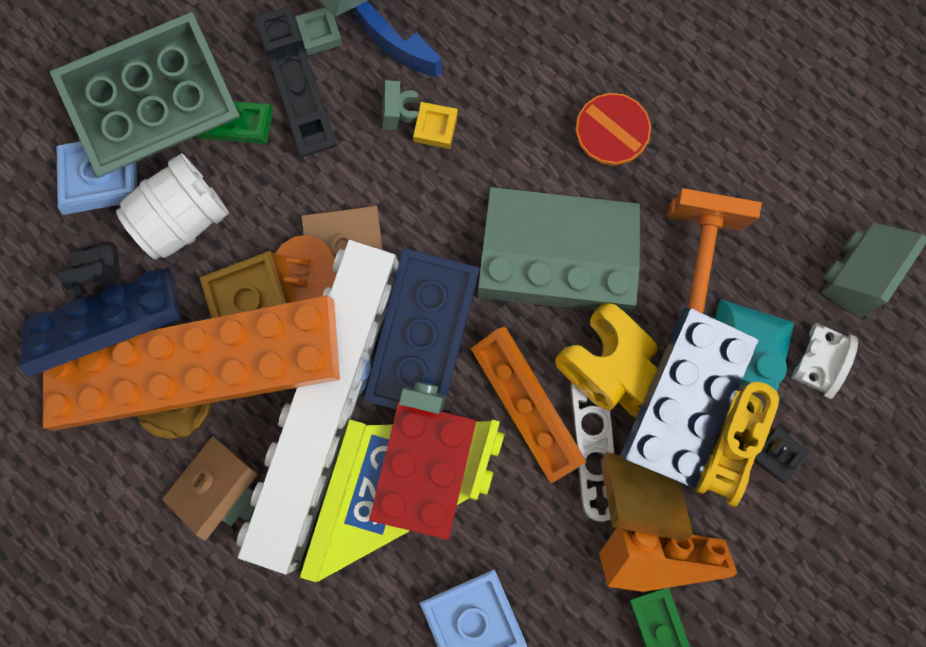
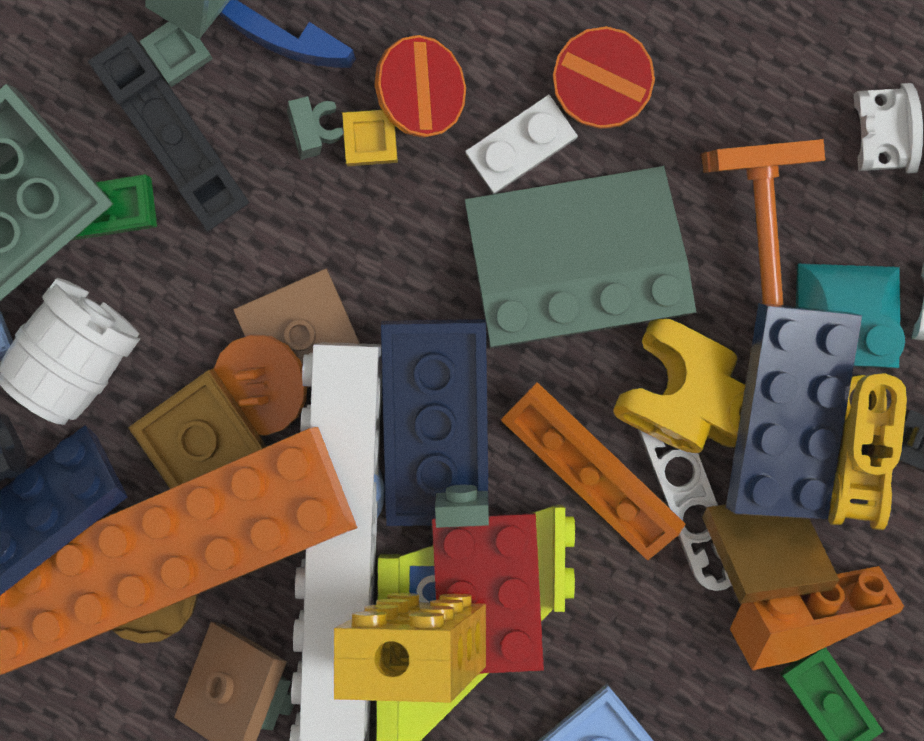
camera: 15 degrees left, 10 degrees up
none -> yellow brick [334,593,486,703]
none -> red piece [375,35,466,138]
none -> white plate [465,95,578,194]
none -> white piece [854,83,923,173]

